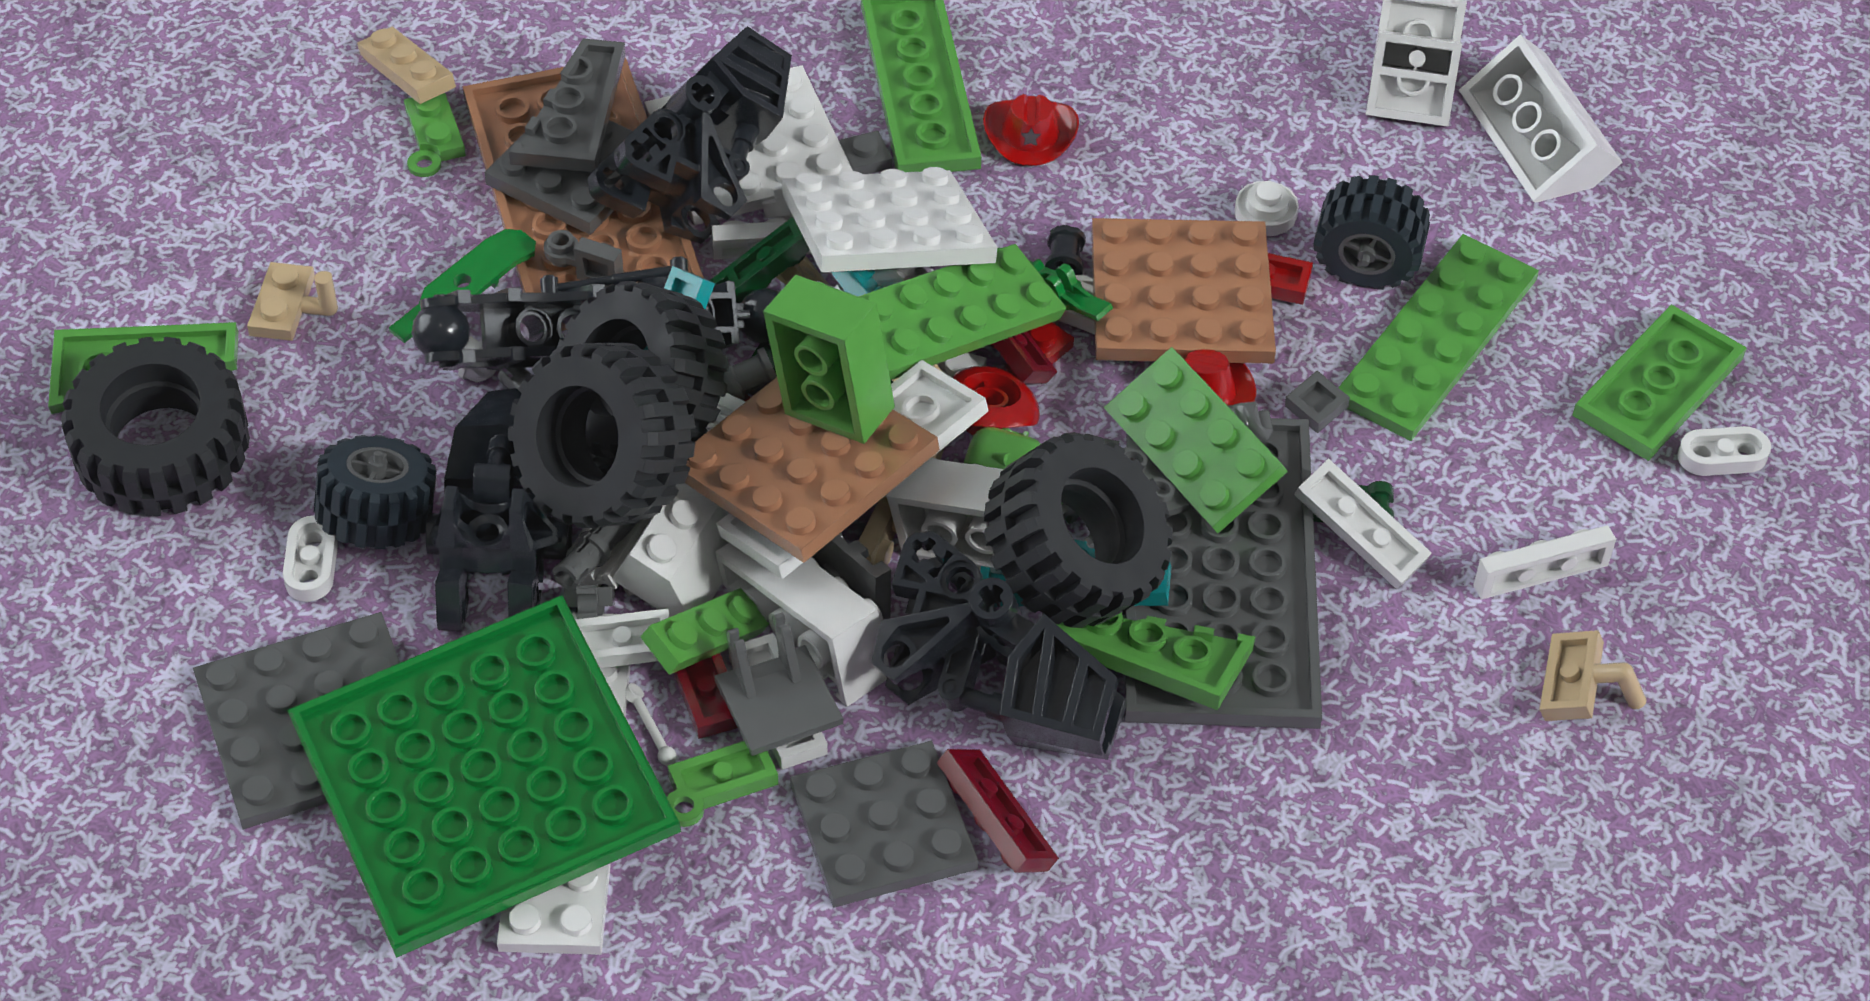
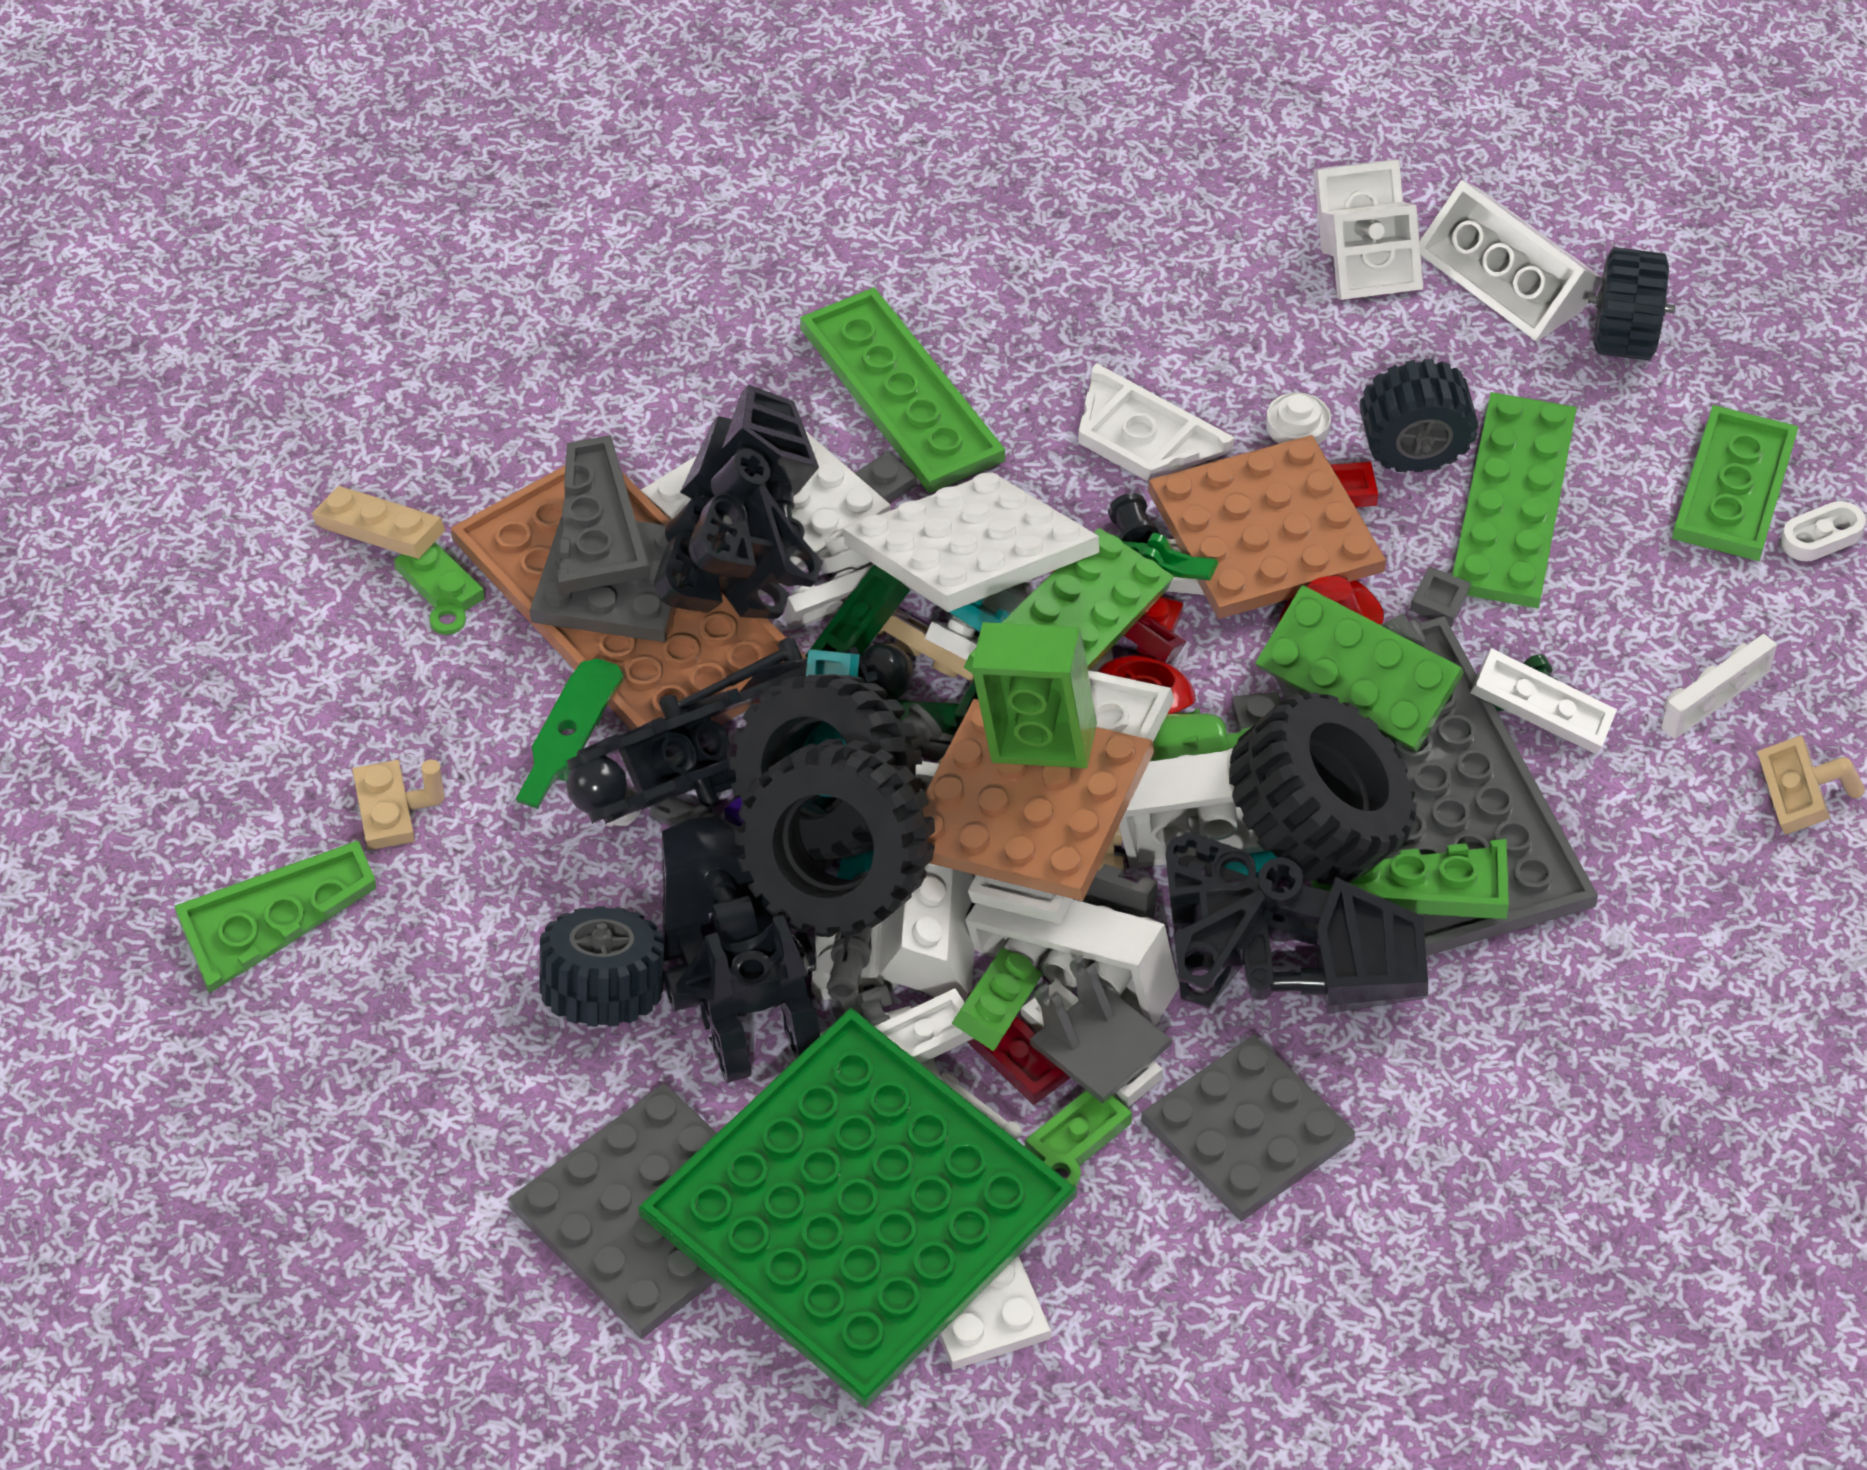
camera: 20 degrees left, 0 degrees up
black tyre [61,337,250,516] -> none
white plate [283,515,338,602] -> none
dark grey plate [544,230,624,287] -> none
dark red plate [937,749,1059,873] -> none
red hat [983,94,1079,166] -> none
none -> white wing [1078,363,1234,482]
none -> black wheel [1588,247,1675,361]

